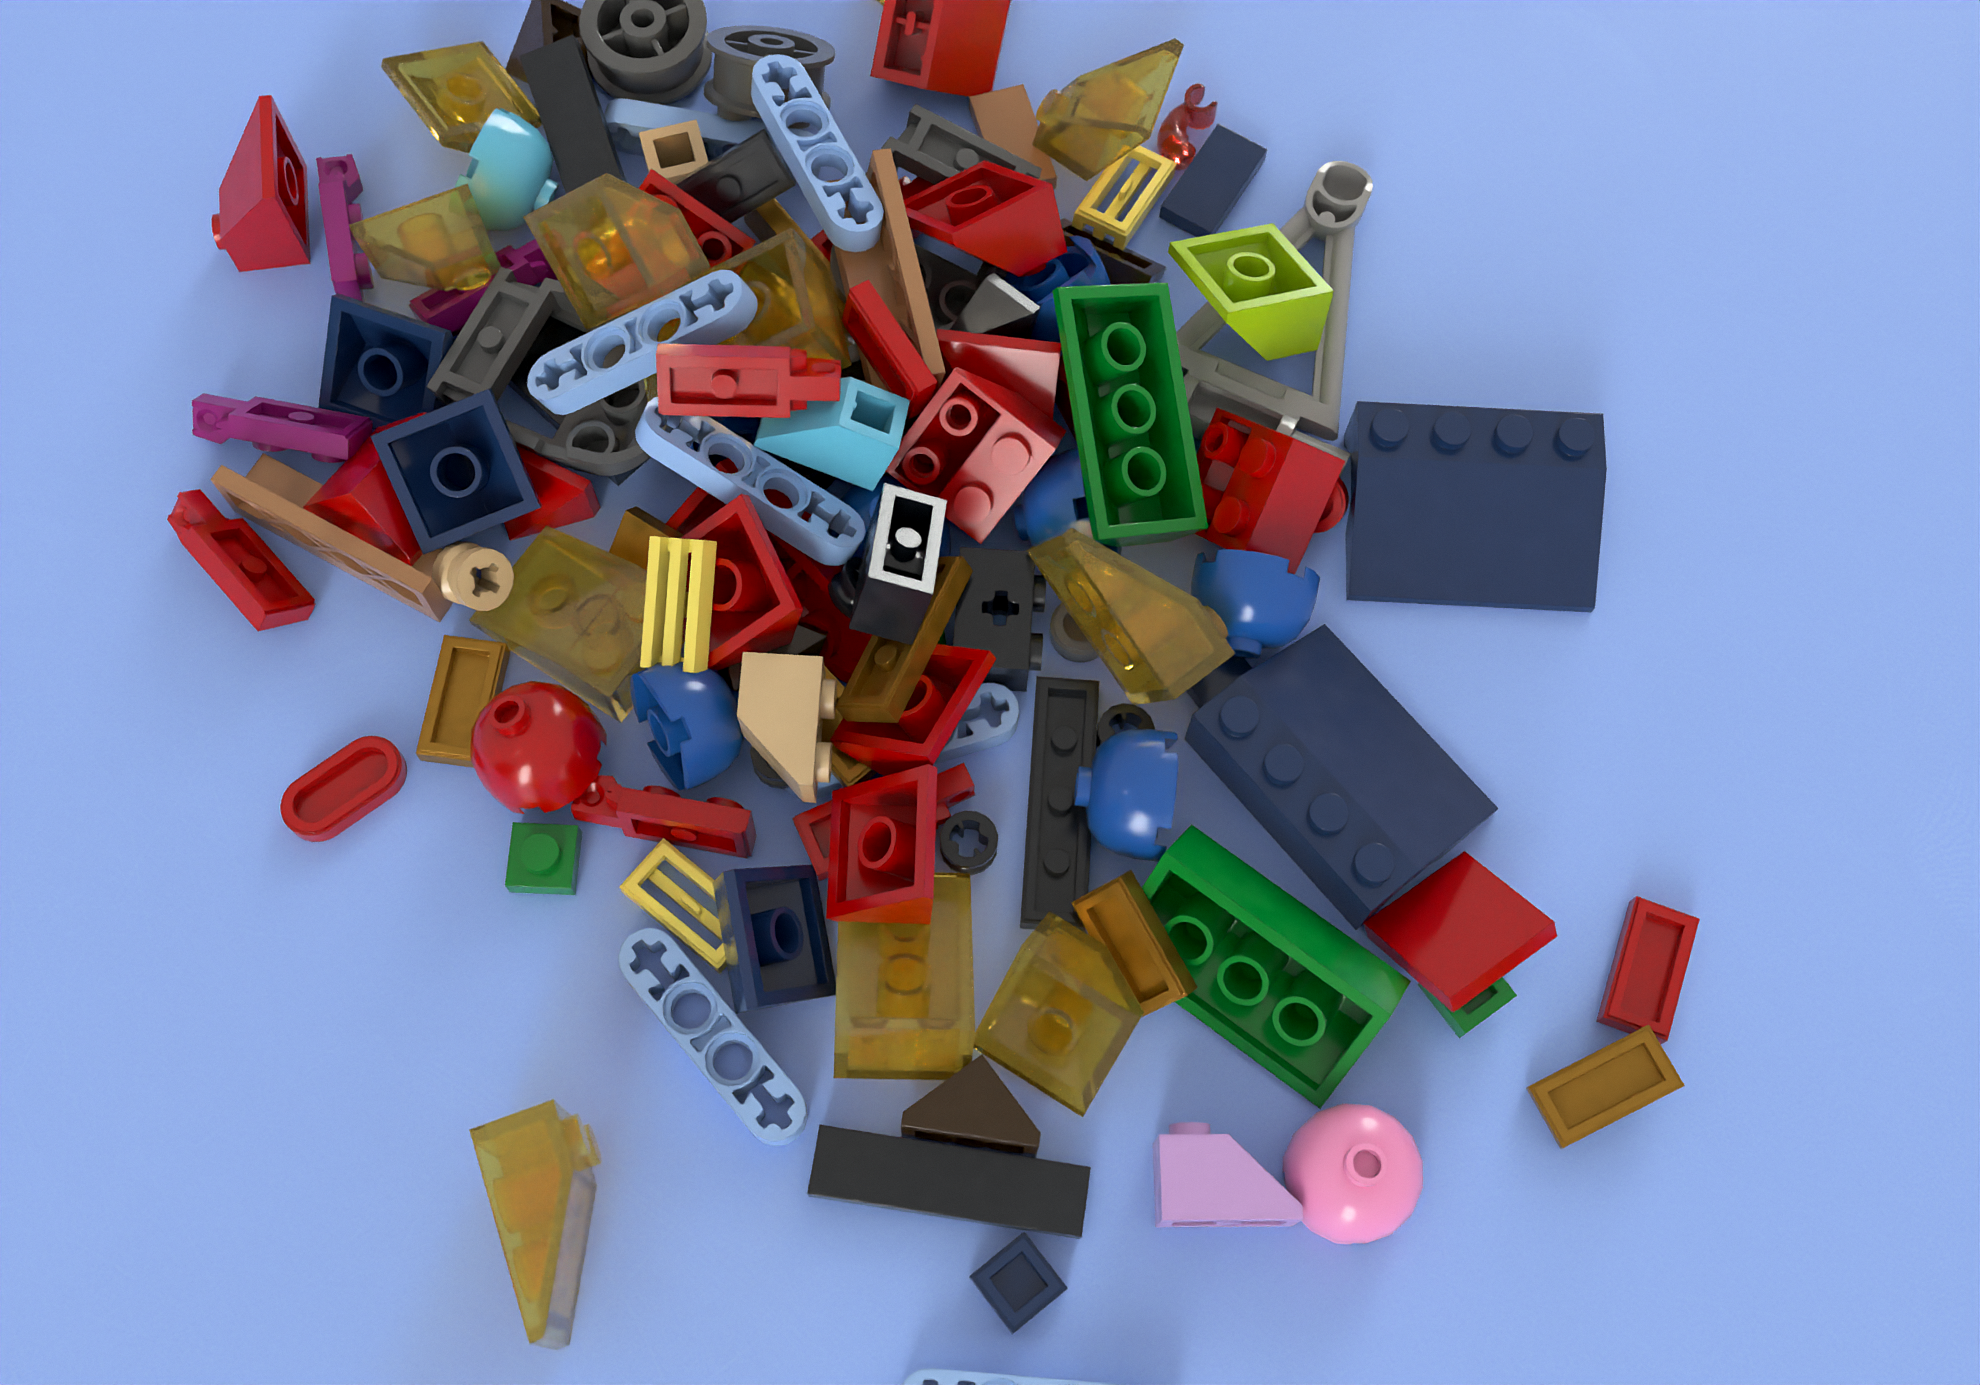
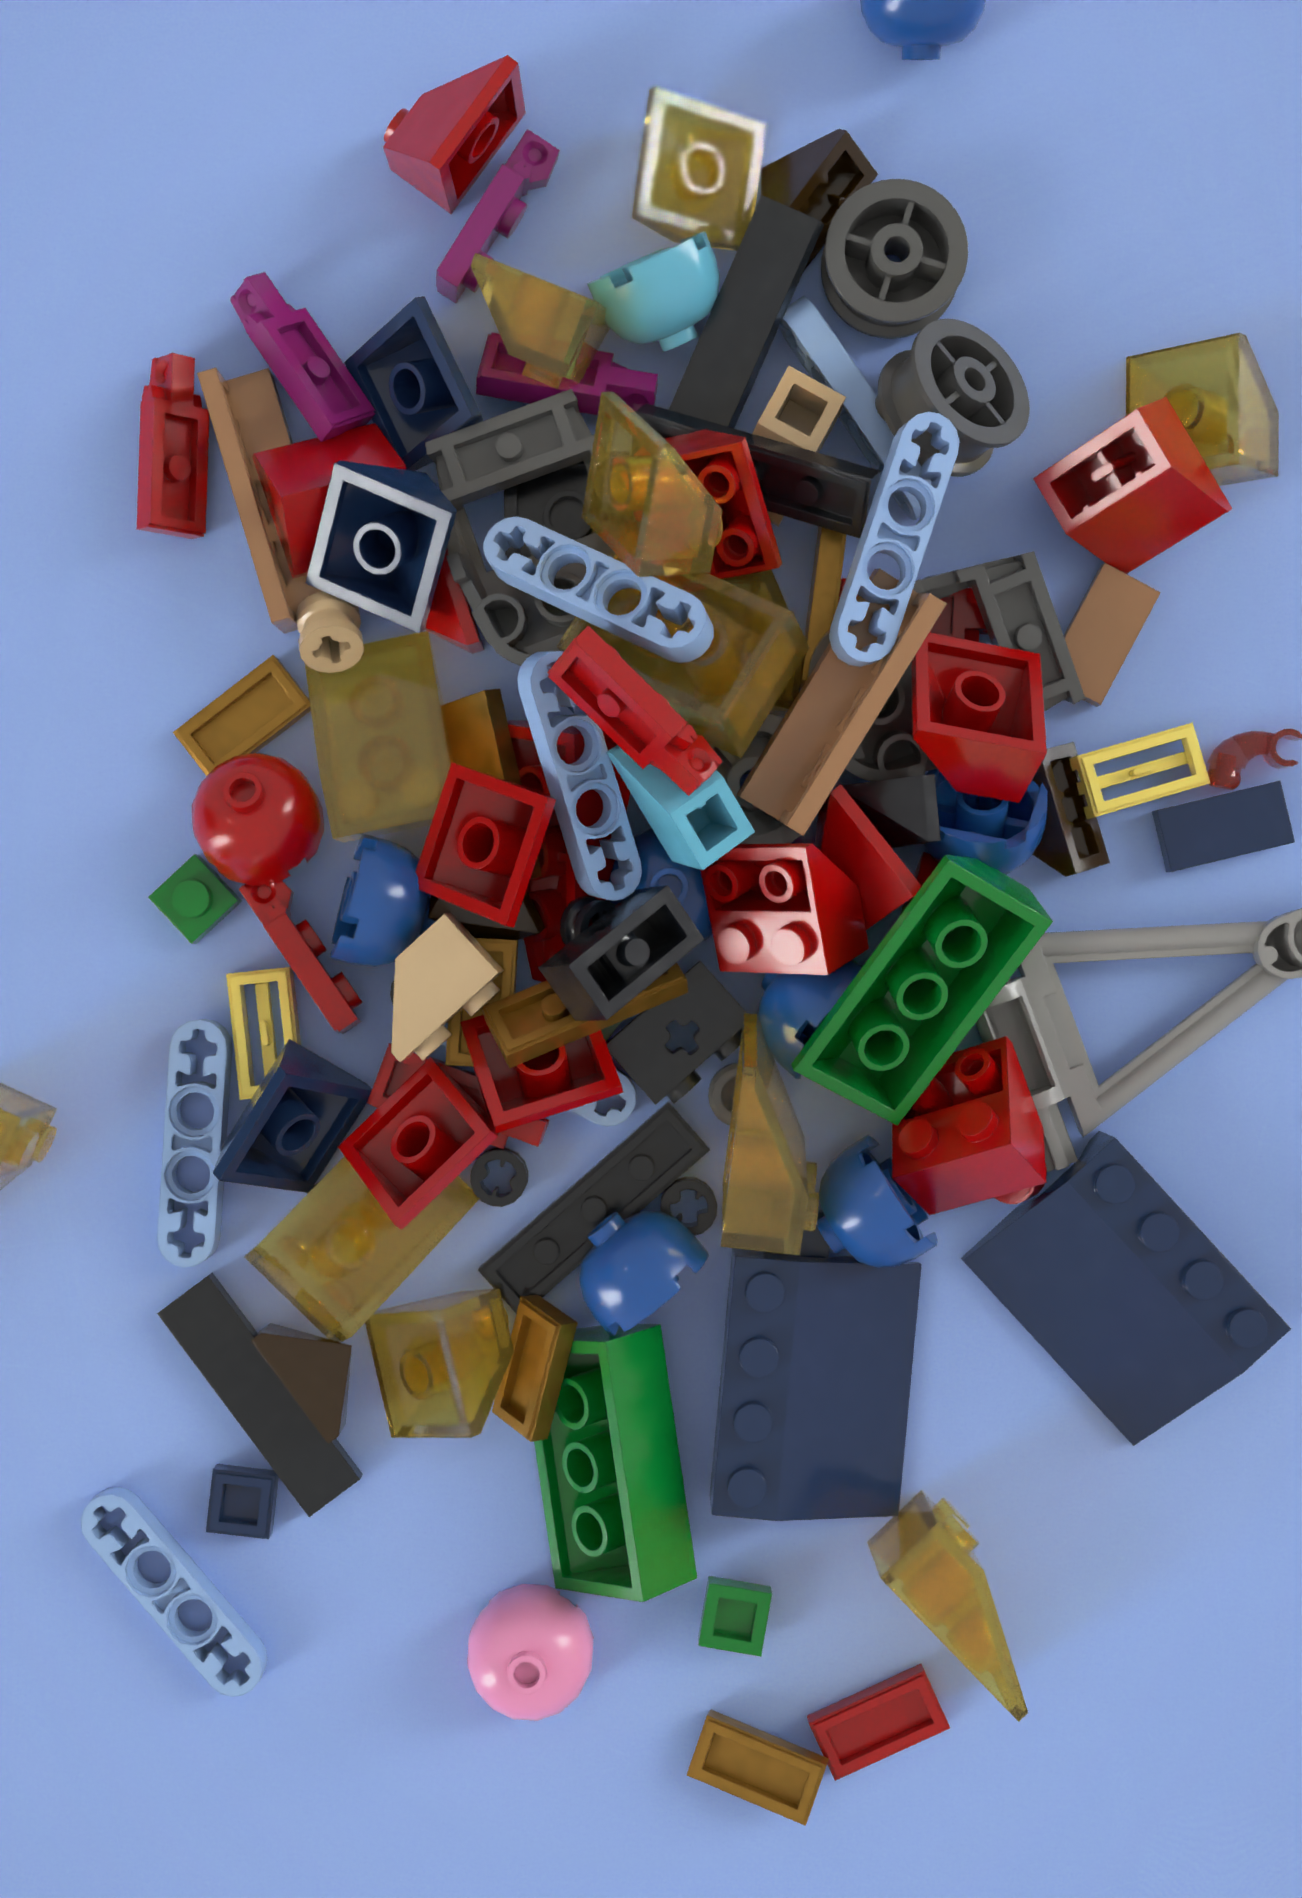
camera: 50 degrees right, 20 degrees up
red tile [280,736,407,842] -> none
light yellow tile [640,536,717,673] -> none
red tile [841,279,938,419] -> none
clear yellow slope [1032,38,1184,181] -> none
lavender slope [1153,1122,1303,1227] -> none
lime slope [1168,223,1334,361] -> none
red tile [1363,851,1557,1013] -> none
none -> clear yellow slope [867,1490,1028,1722]

